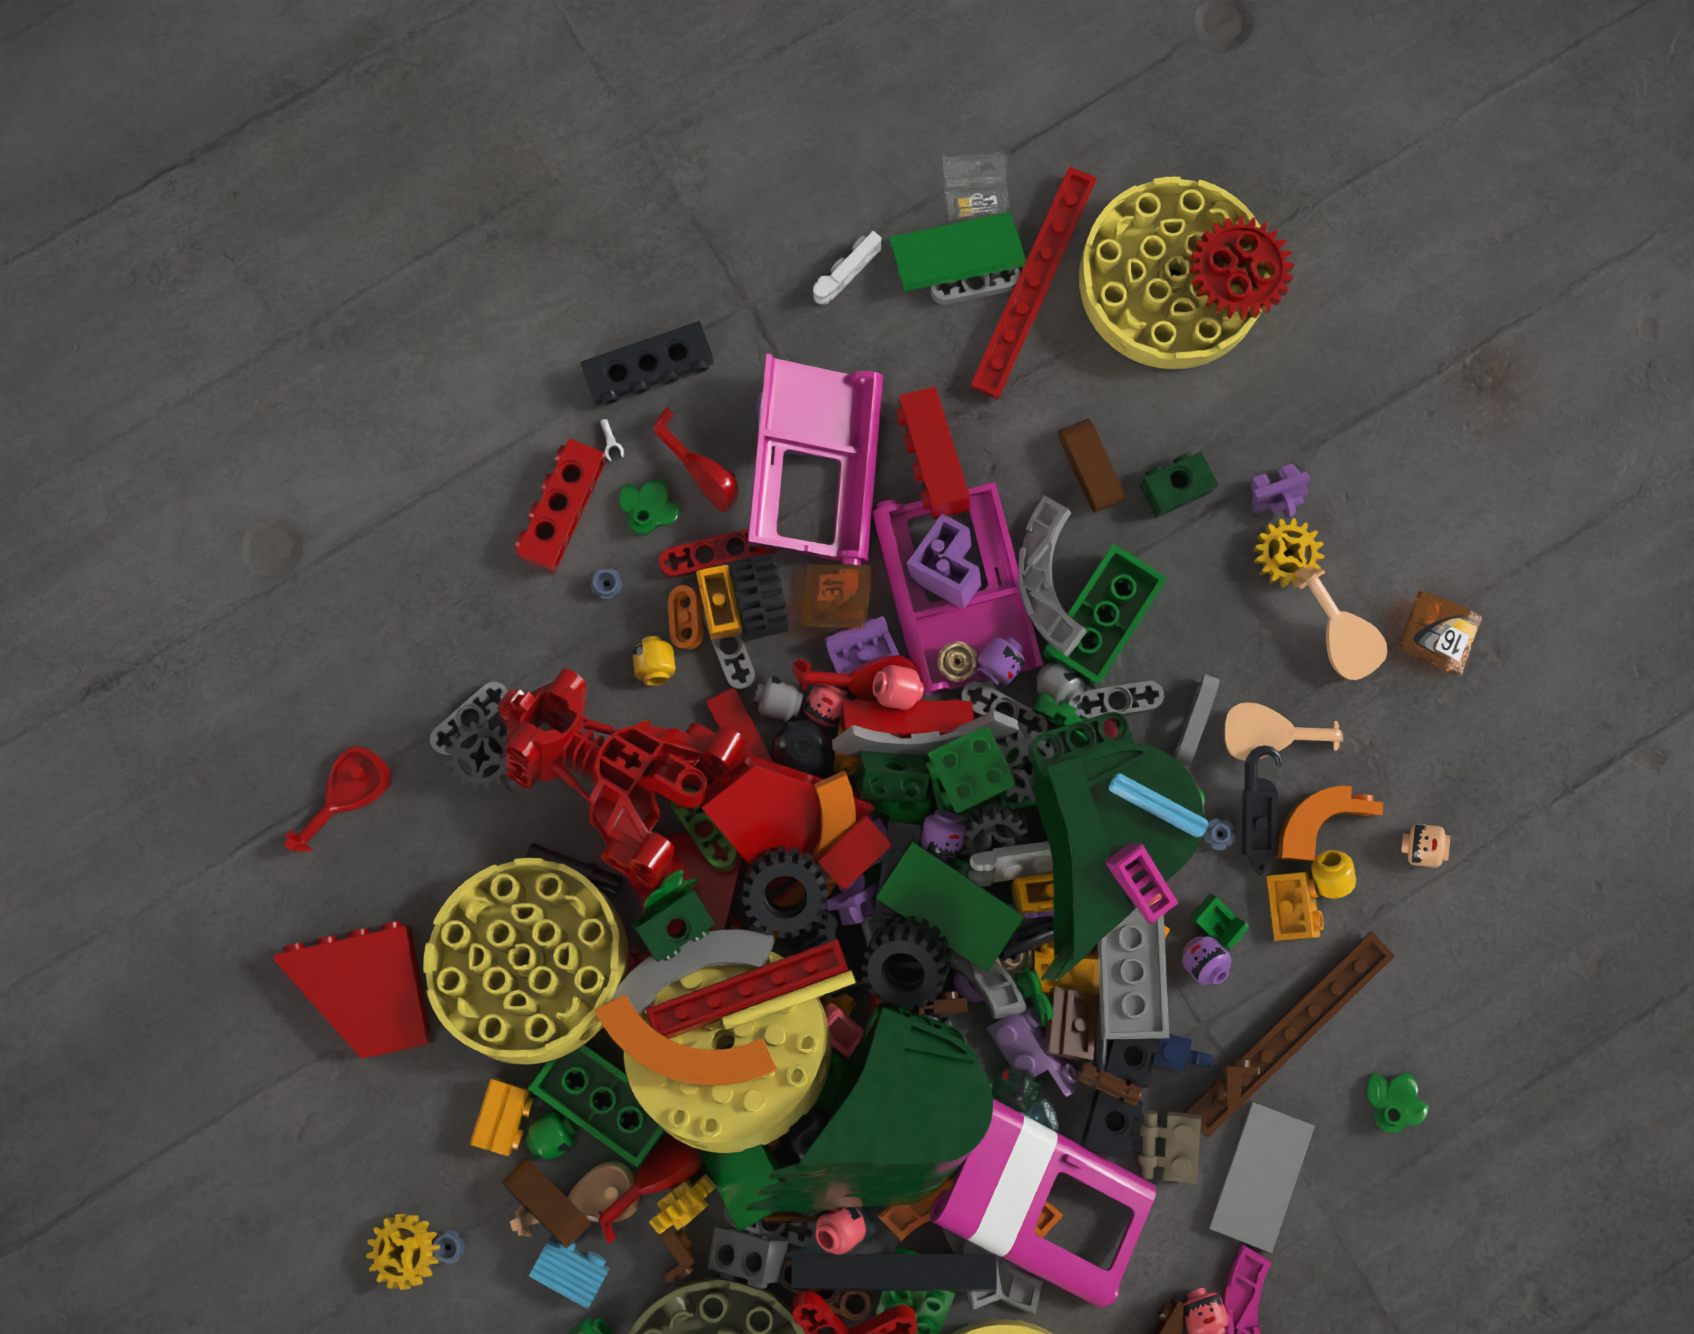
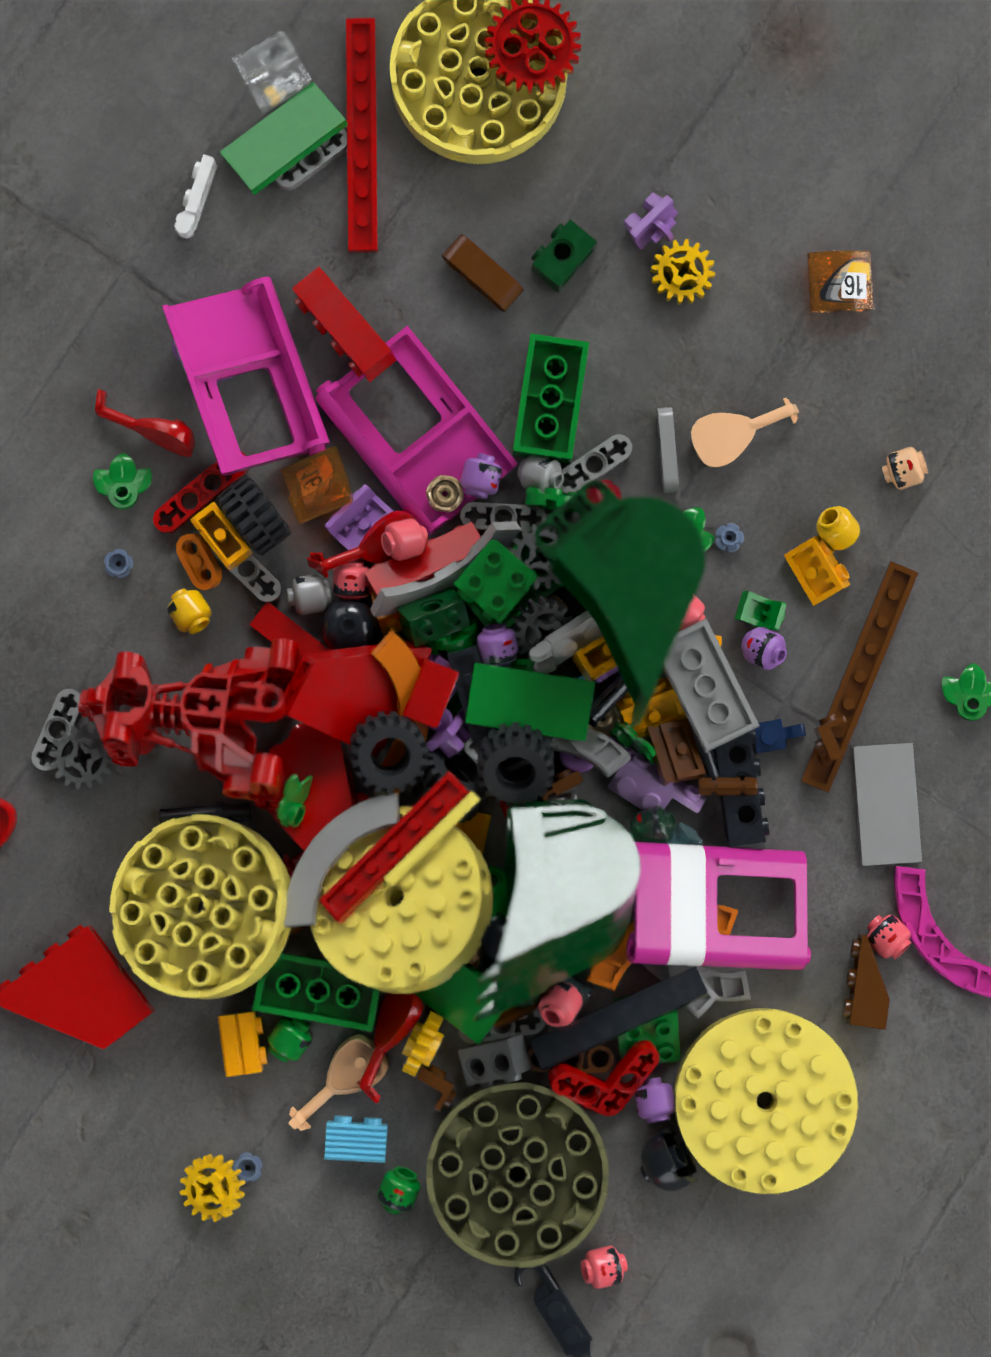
camera: 20 degrees left, 5 degrees up
reddish brown beam [501,1158,591,1249] -> none
red brick [515,438,607,574] -> none
black brick [580,321,714,406] -> none
orange tile [594,994,778,1086] -> none
white hand [600,419,624,462] -> none
dark green brick [630,885,715,962] -> none
bright green beam [671,788,738,872] -> none
coral tile [824,1002,863,1058] -> none
medium lavender brick [907,514,981,609] -> none
light grey tile [1018,495,1087,658] -> none
dark pink slope [1105,842,1178,924] -> none
medium azure axle [1109,773,1208,837] -> none
dark tan plate [1138,1110,1202,1184] -> none
black plate [1242,745,1282,876] -> none
orange arch [1275,786,1384,862] -> none
light nougat piece [1294,566,1387,680] -> none

